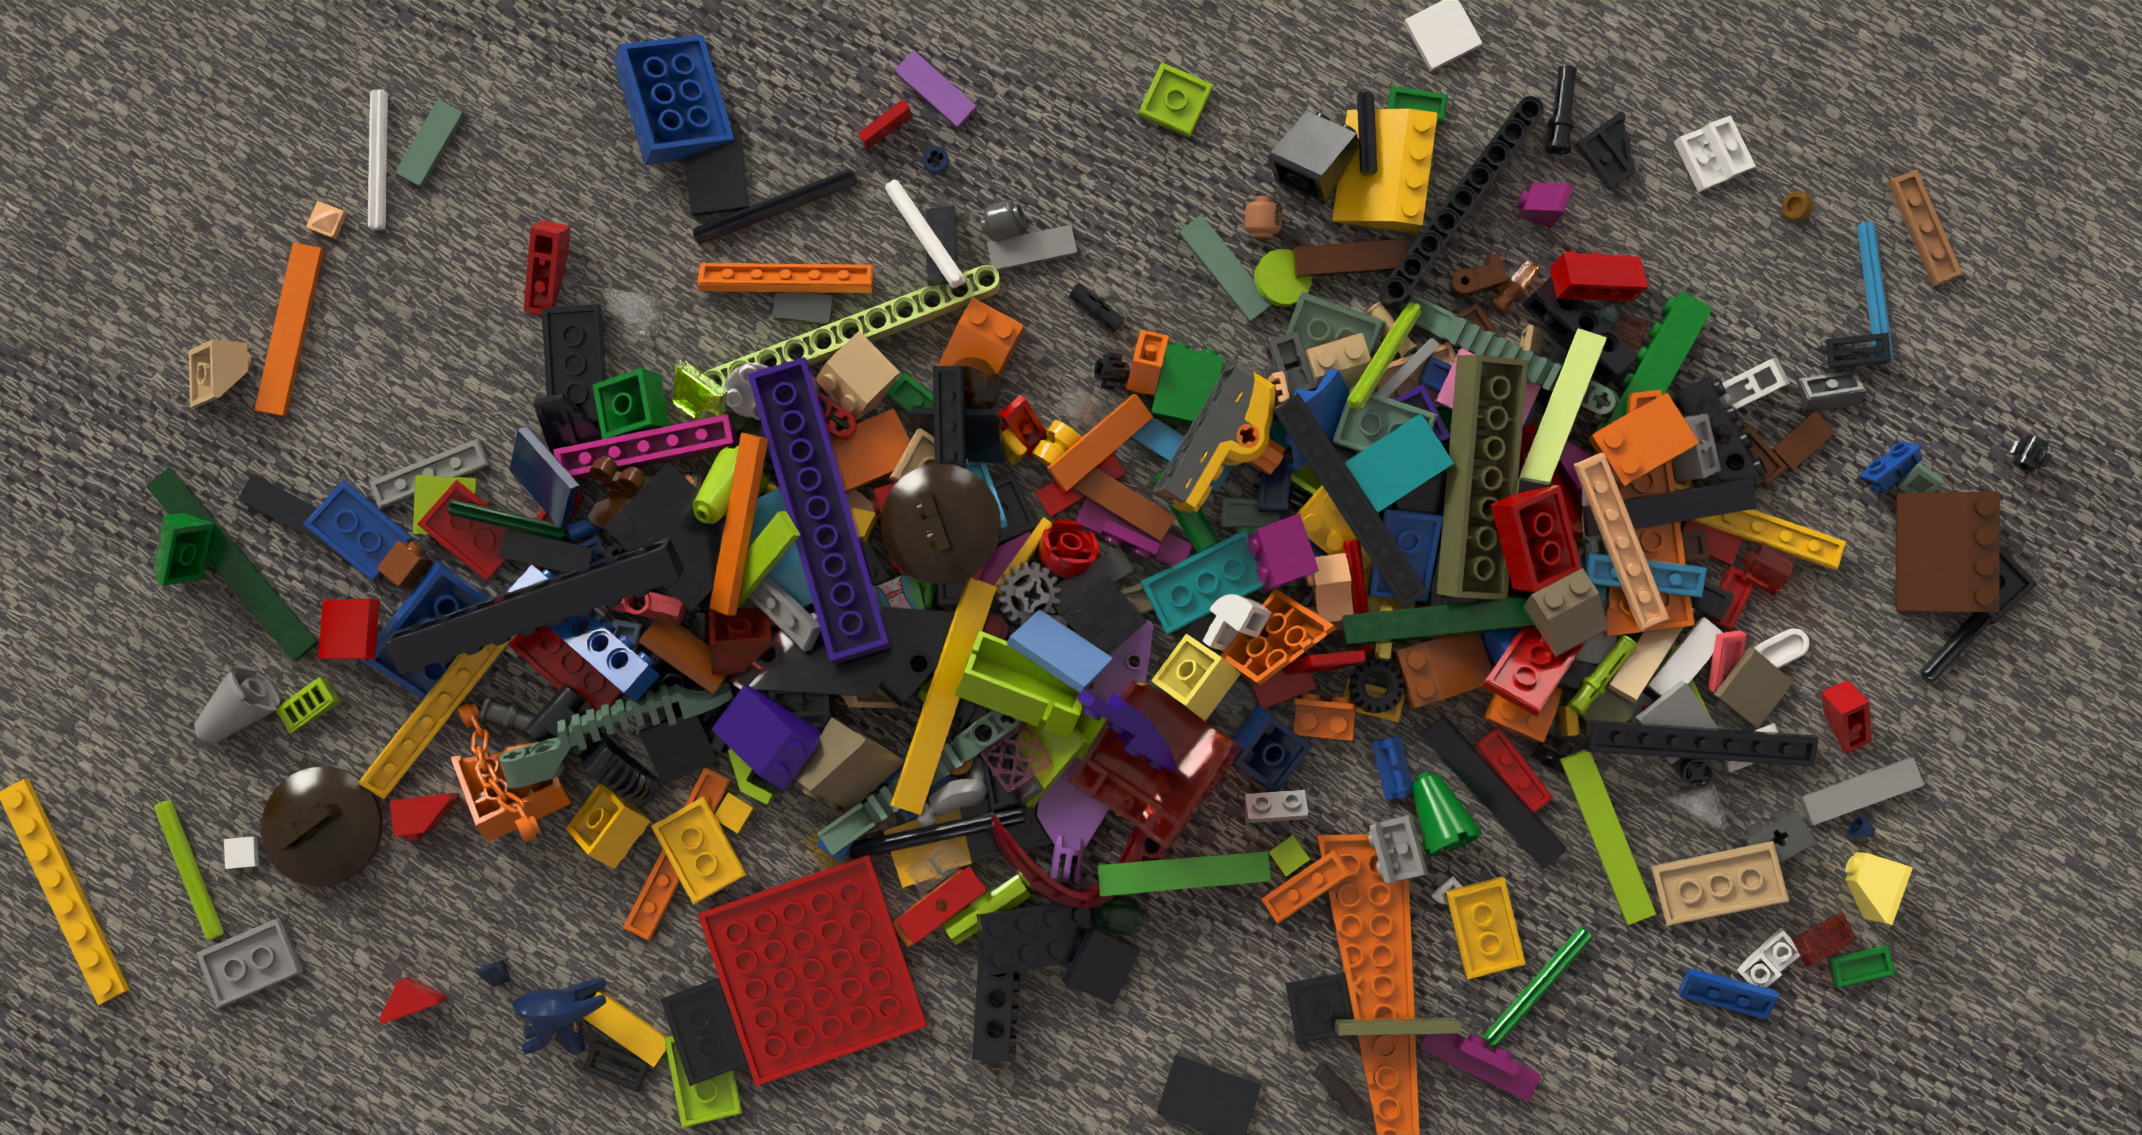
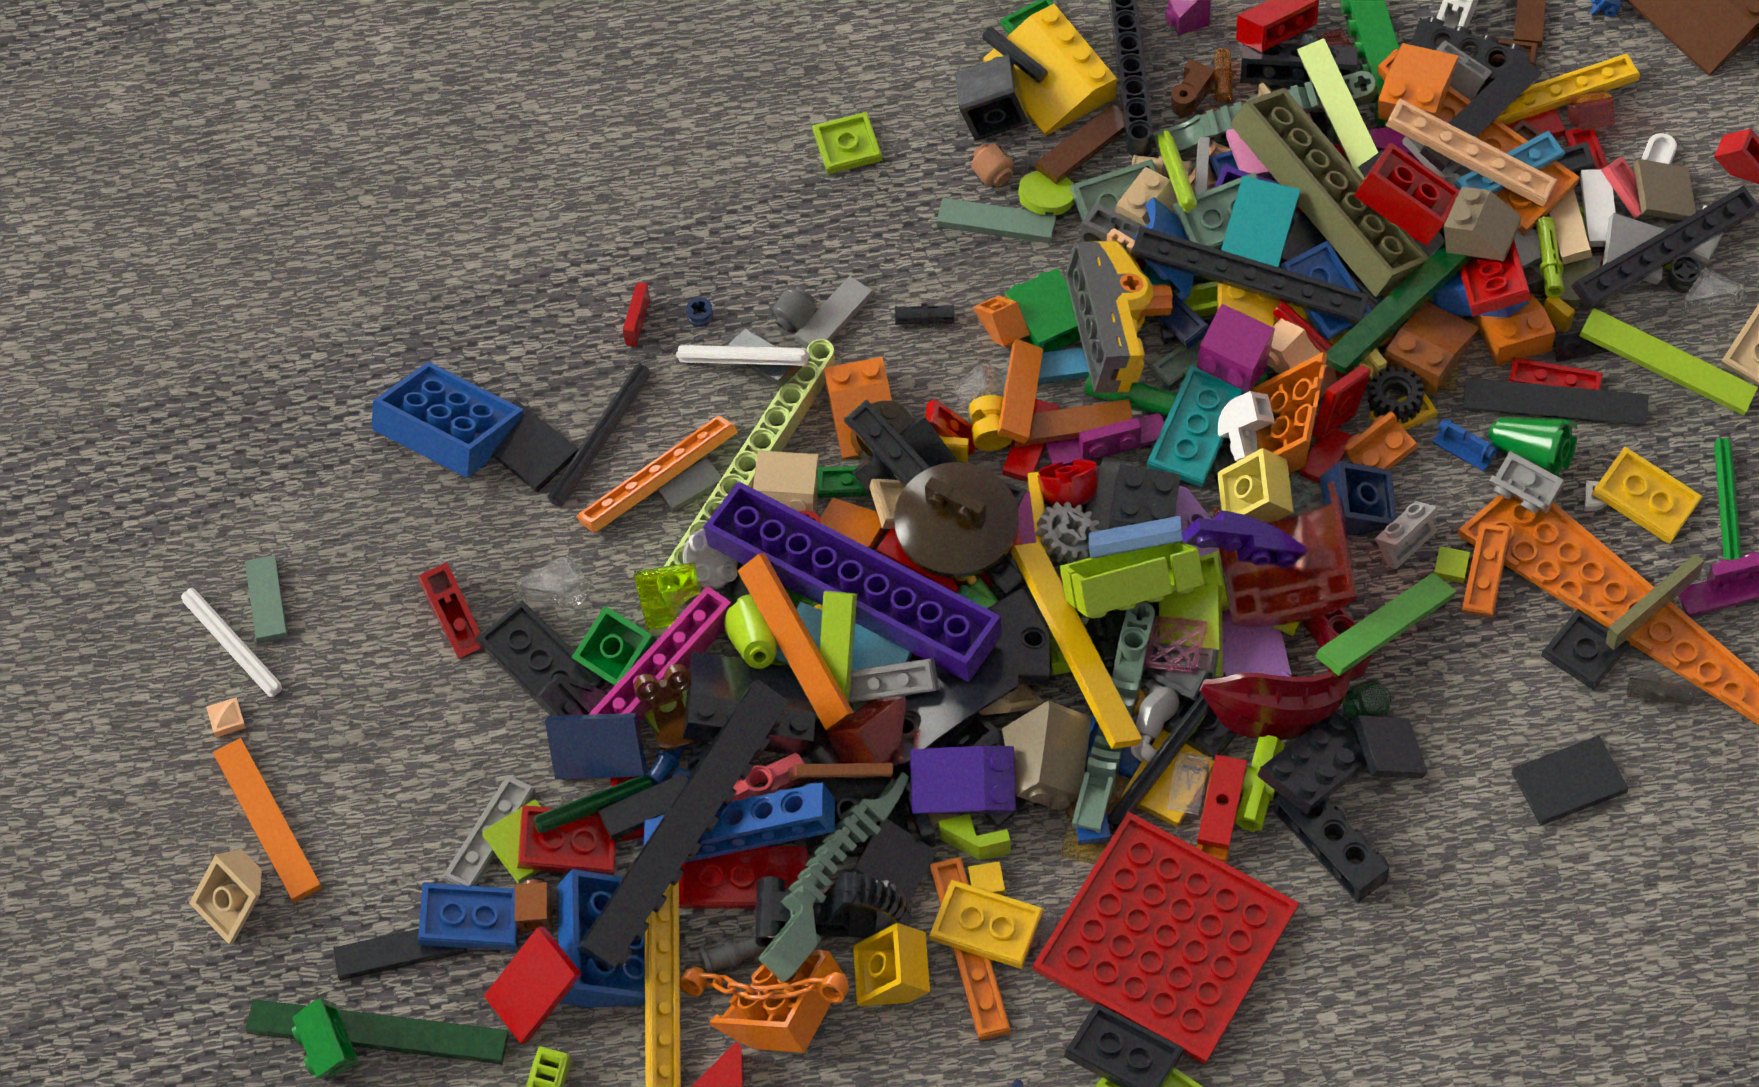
camera: 40 degrees left, 25 degrees down
medium lavender tile [894,50,977,130] -> none
black gear [1094,352,1130,390] -> none

